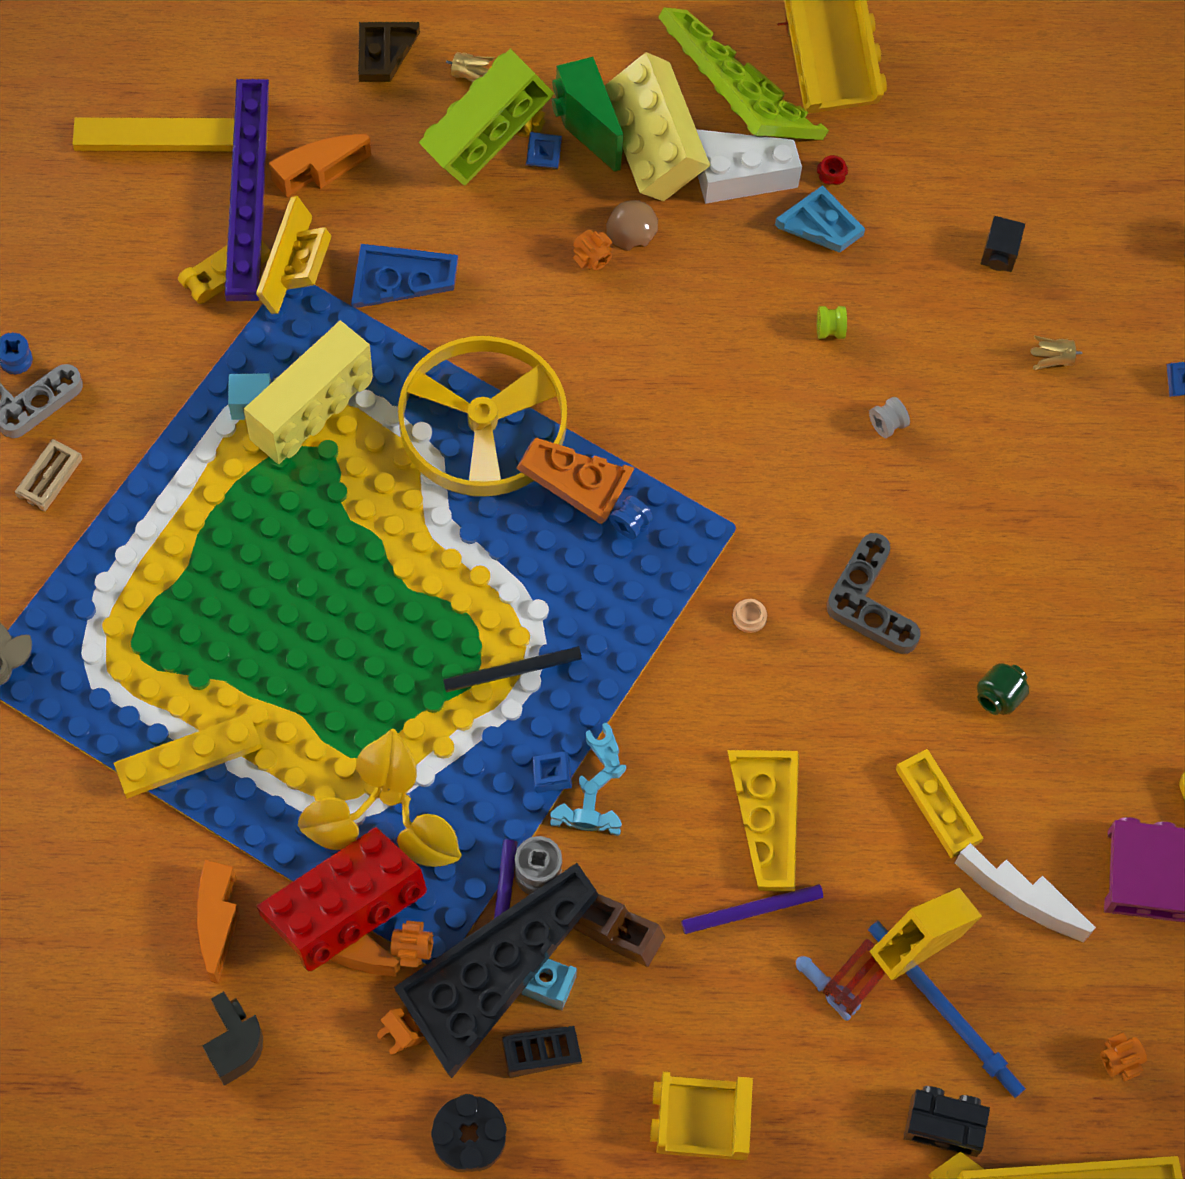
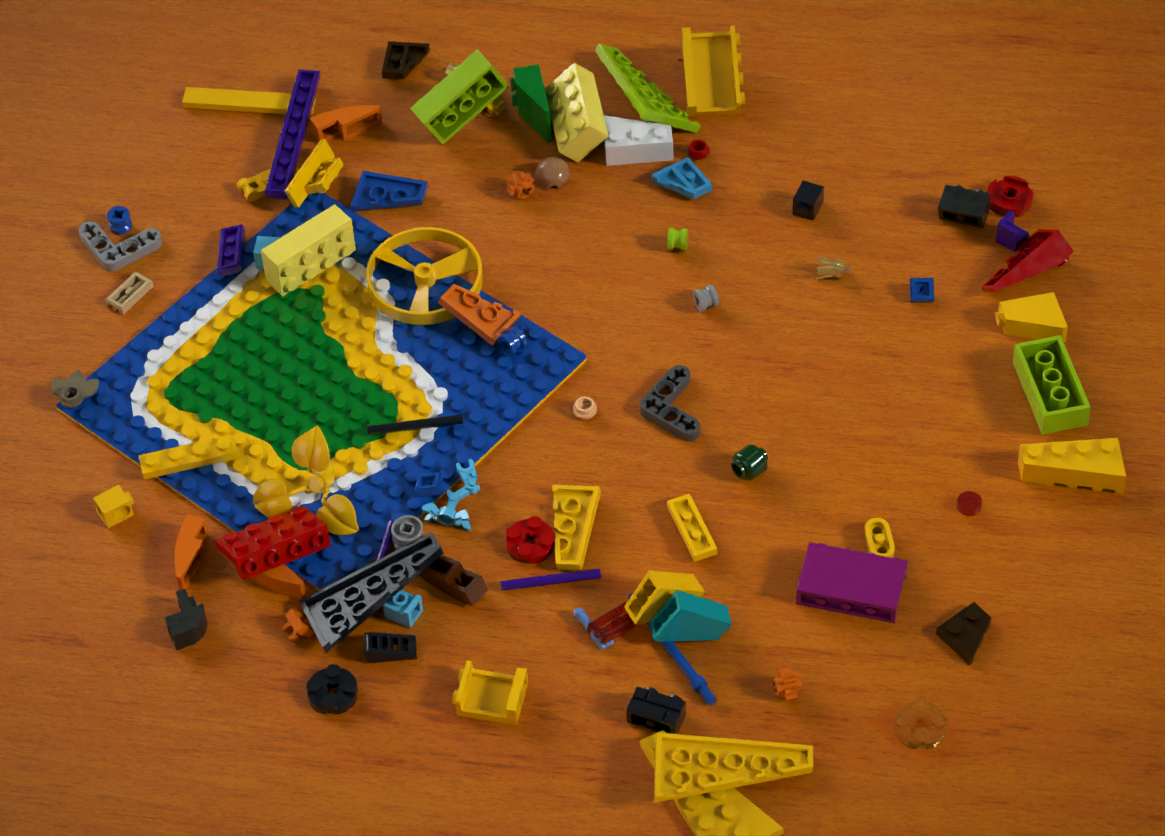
camera: 15 degrees right, 15 degrees down
orange gear [391,921,433,968] -> none
blue tile [526,132,562,169] -> none
white slope [955,843,1096,942] -> none
none -> yellow brick [93,485,134,528]
none -> dark purple tile [217,224,245,277]
none -> red plate [506,516,555,564]
none -> teal slope [650,590,732,642]

